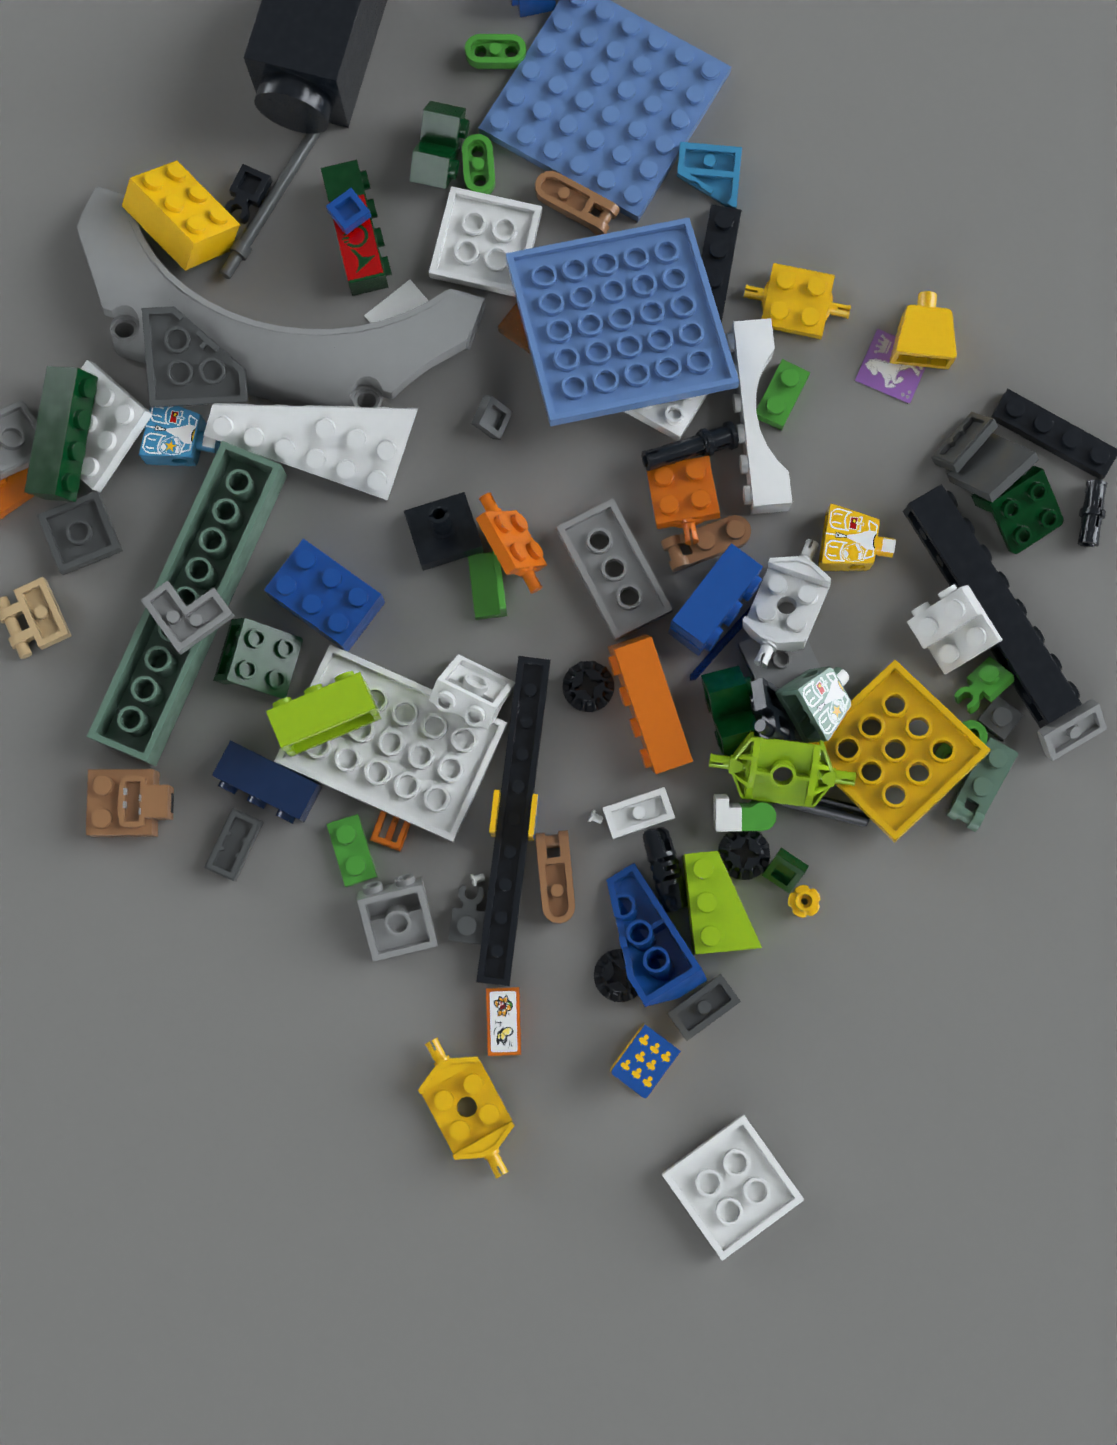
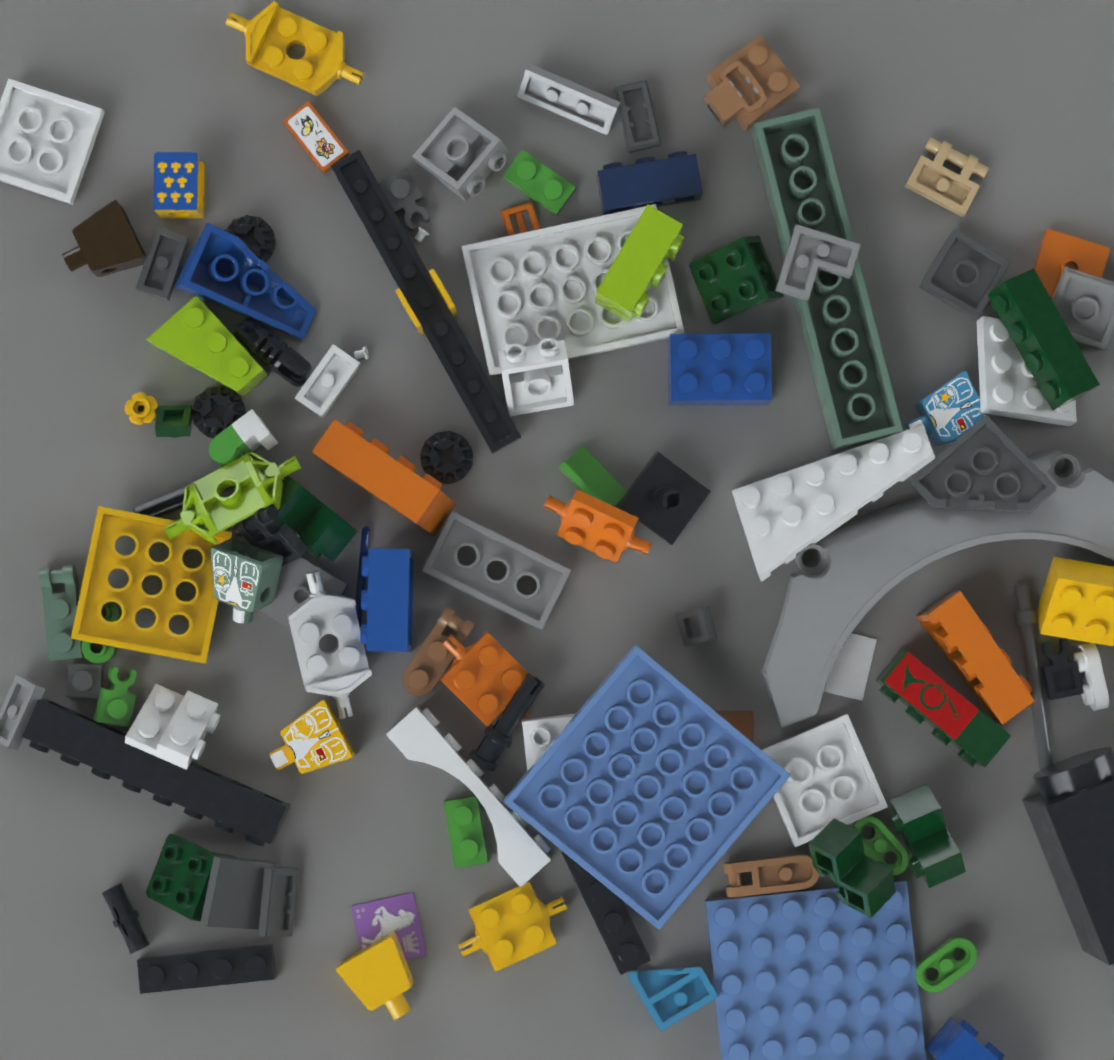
camera: 140 degrees right, 5 degrees up
blue plate [326,188,371,235] -> none
medium nougat plate [535,830,575,924] -> none
none -> dark brown torso [62,200,146,277]
none -> light grey plate [517,63,621,135]
none -> dark green brick [809,818,896,918]
none -> orange wedge [916,591,1035,725]
none -> white plate [1073,643,1109,711]

